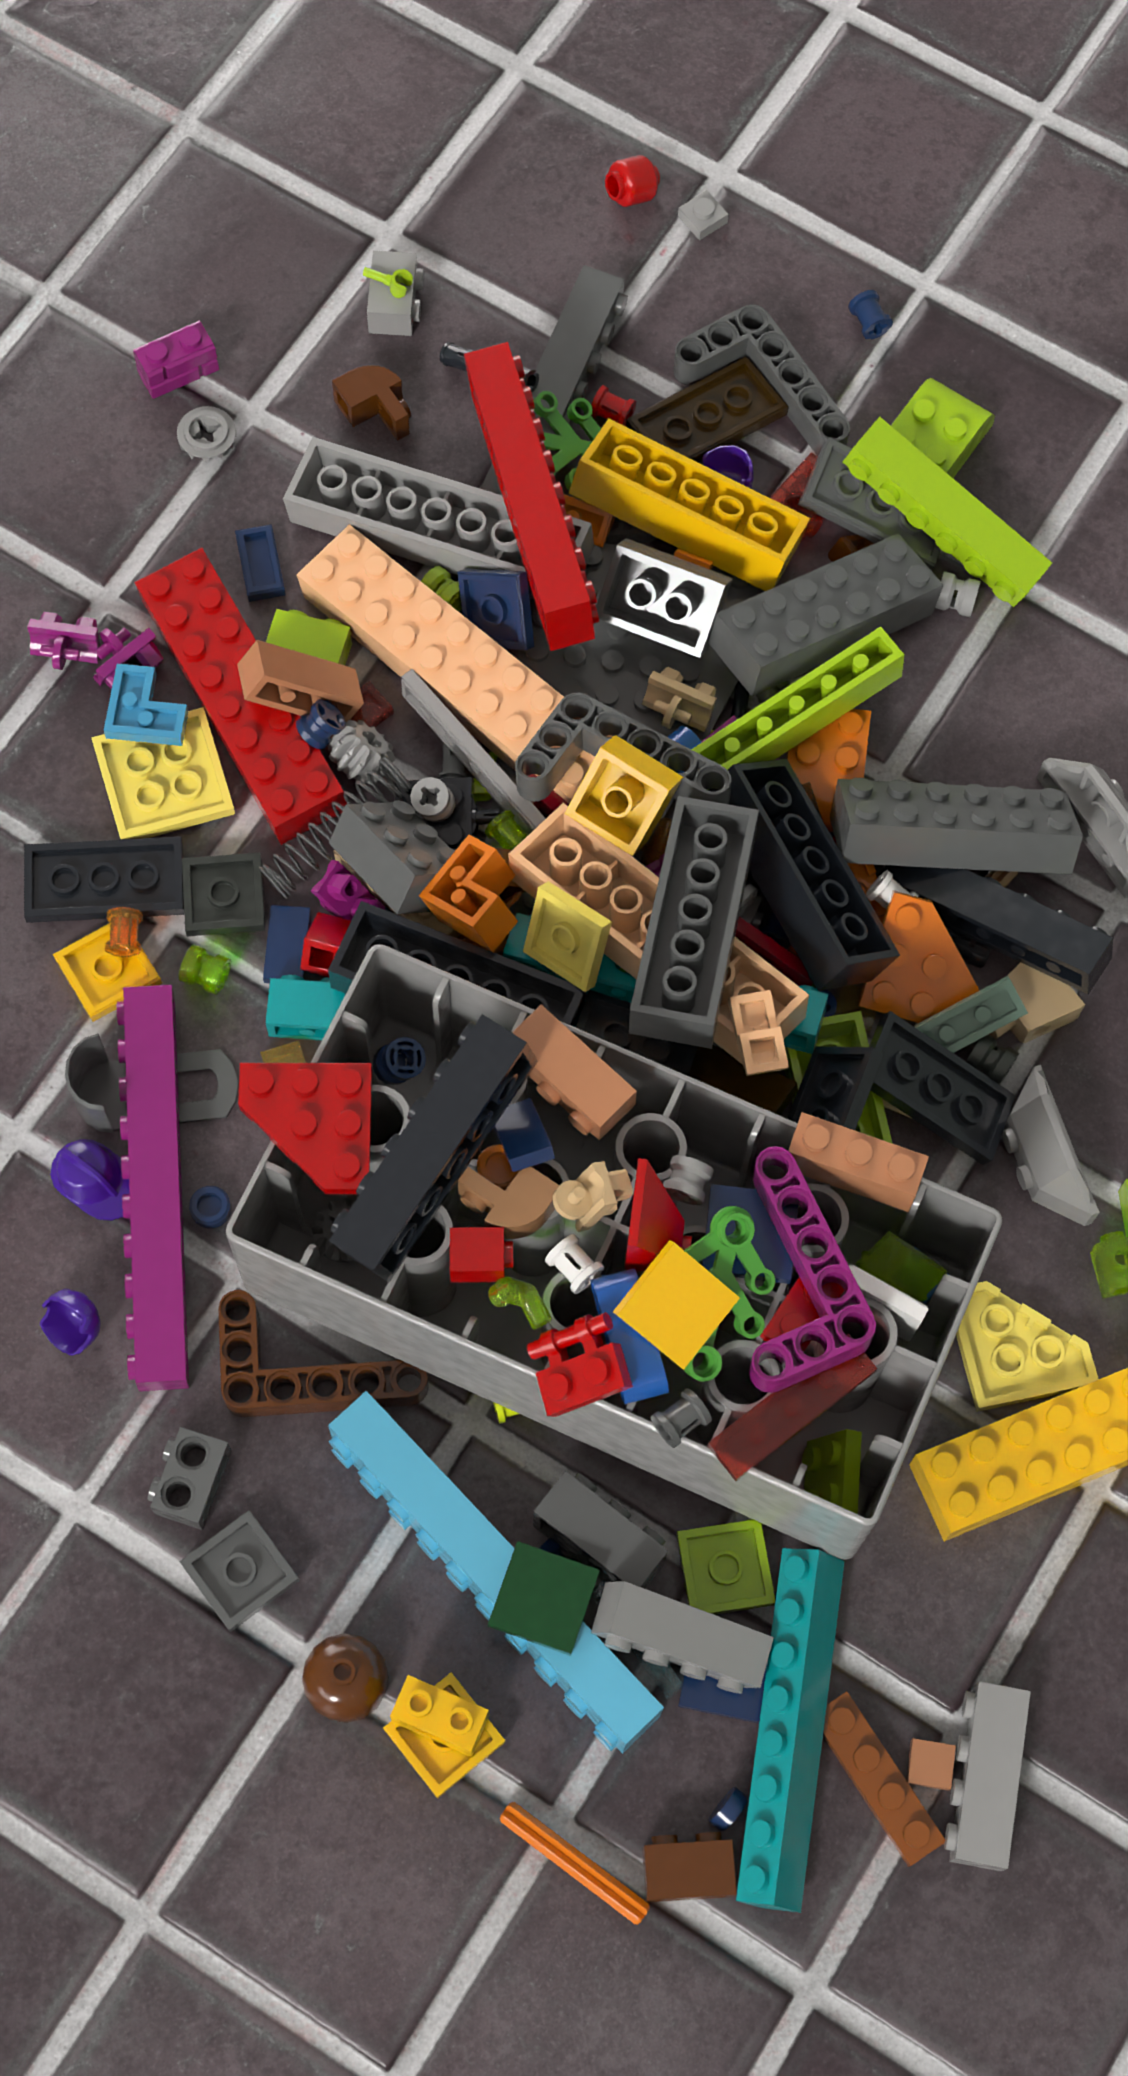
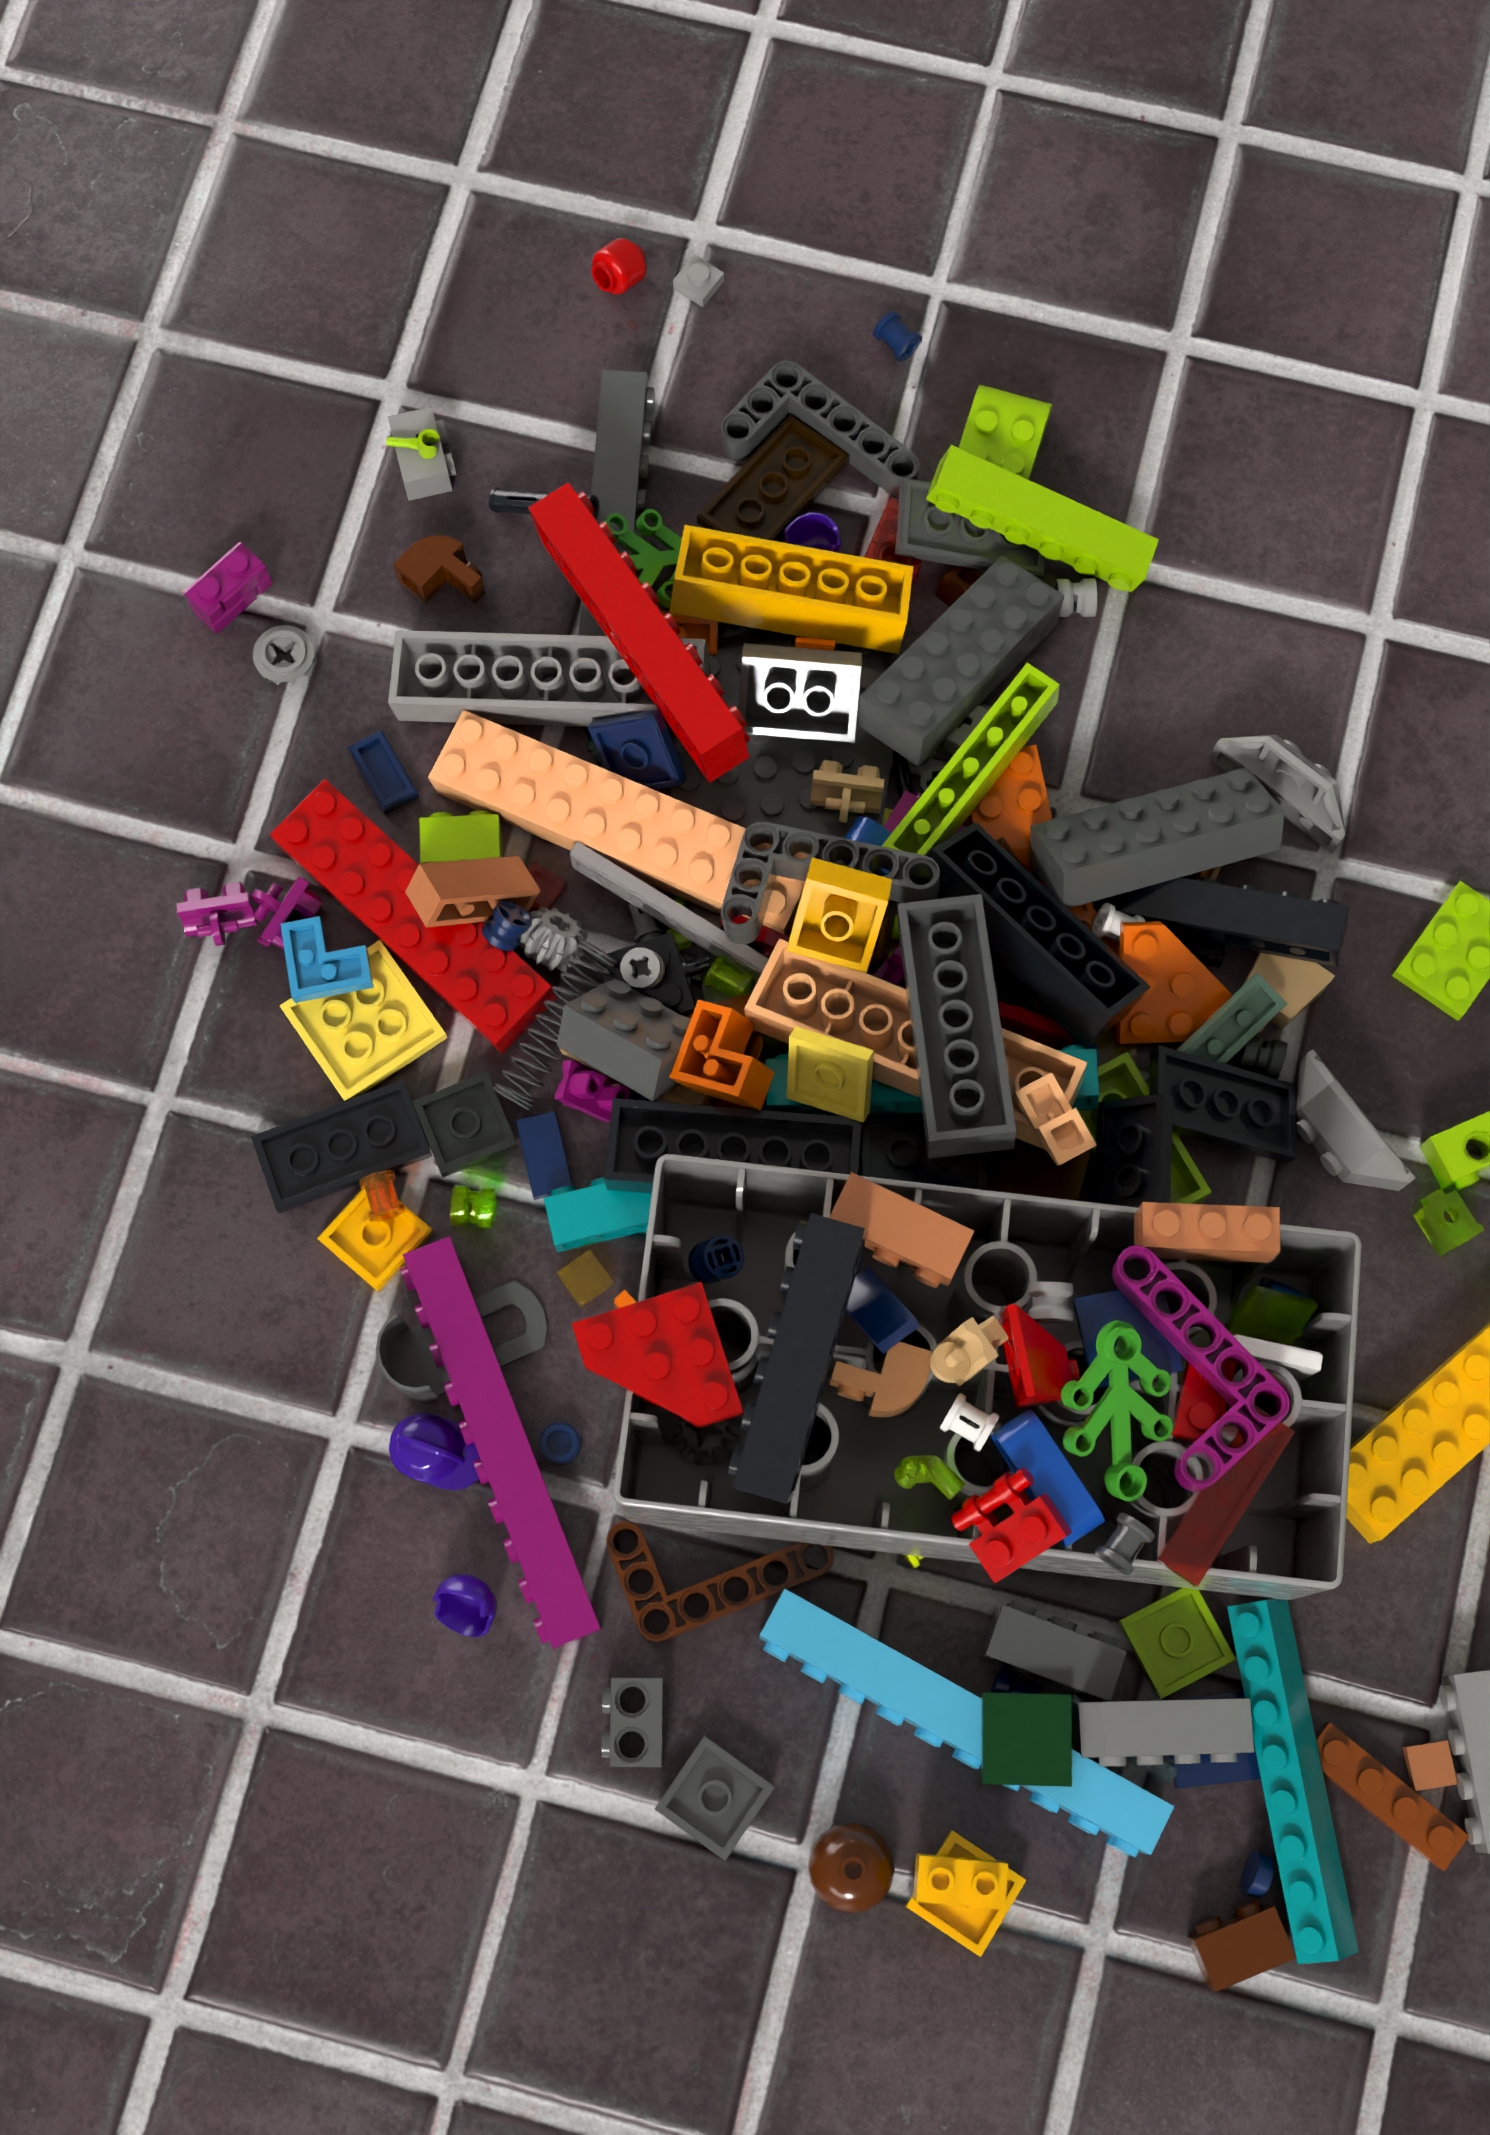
camera: 15 degrees left, 5 degrees up
red brick [300,912,351,977] -> none
lime wheel [421,565,462,612] -> none
red brick [450,1227,513,1282] -> none
orange tile [477,1144,520,1190] -> none
orange axle [500,1802,650,1925] -> none
red bush [591,385,637,427] -> none
yellow tile [613,1240,740,1370] -> none
lime plate [802,1429,862,1514] -> none
light yellow plate [956,1281,1099,1412] -> none

